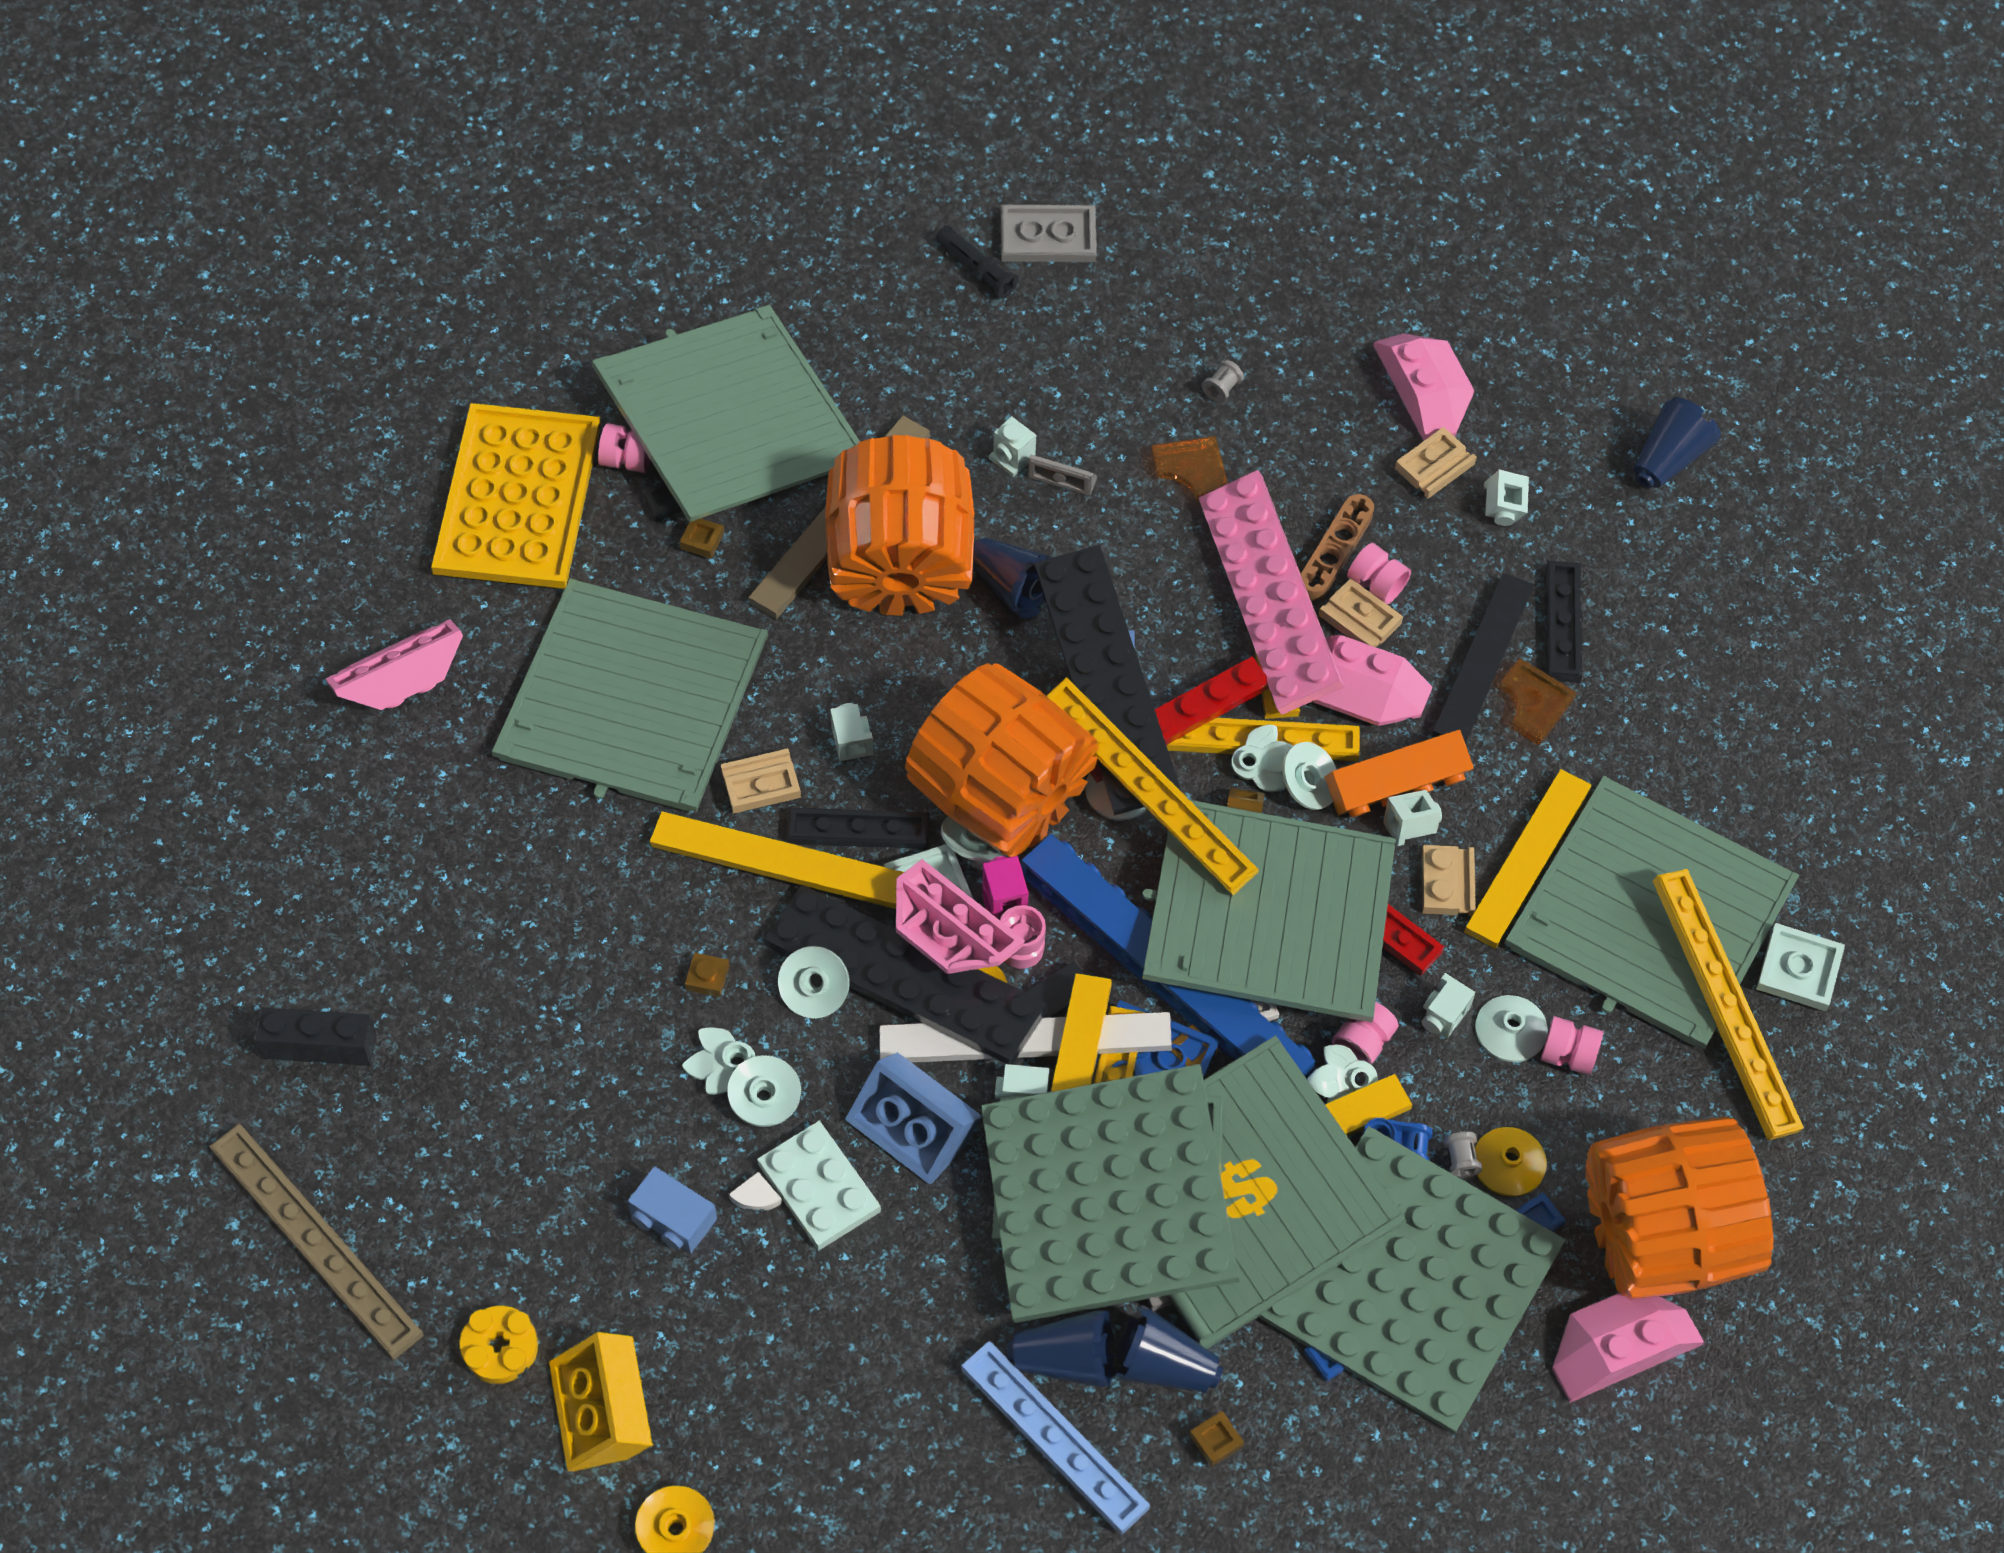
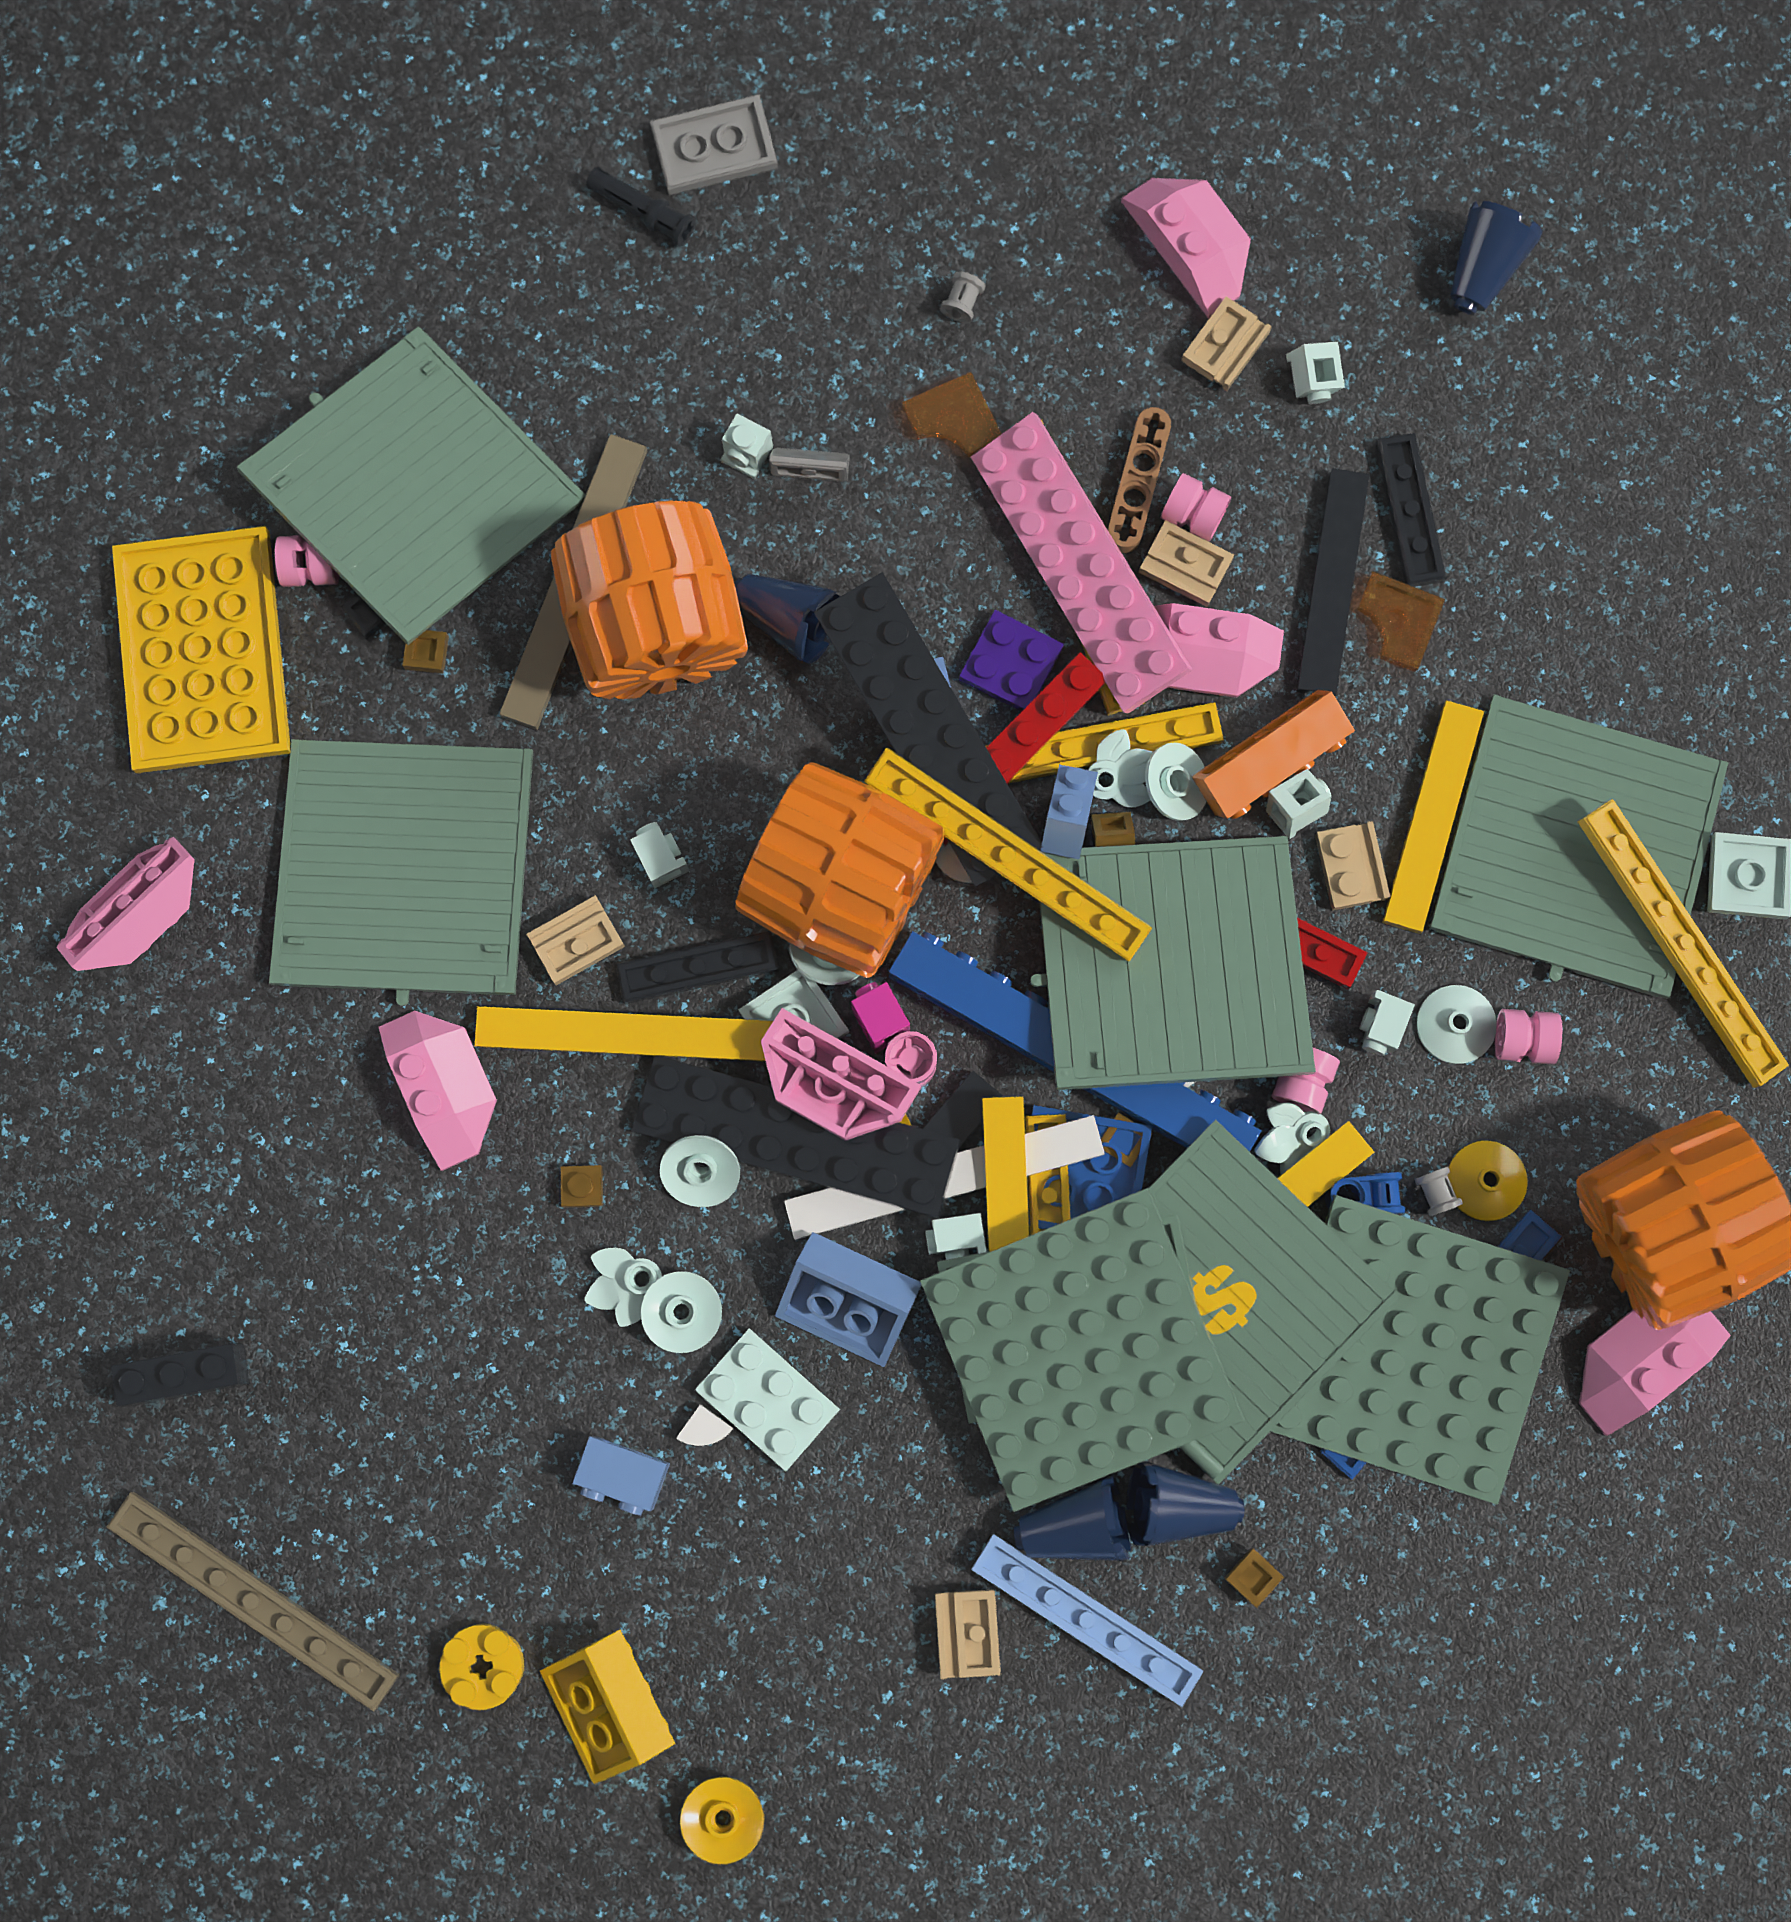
camera: 10 degrees left, 20 degrees up
none -> bright pink wedge [379,1011,497,1171]
none -> tan plate [935,1589,1001,1679]
none -> dark purple plate [959,610,1064,712]
none -> medium blue brick [1041,764,1098,860]

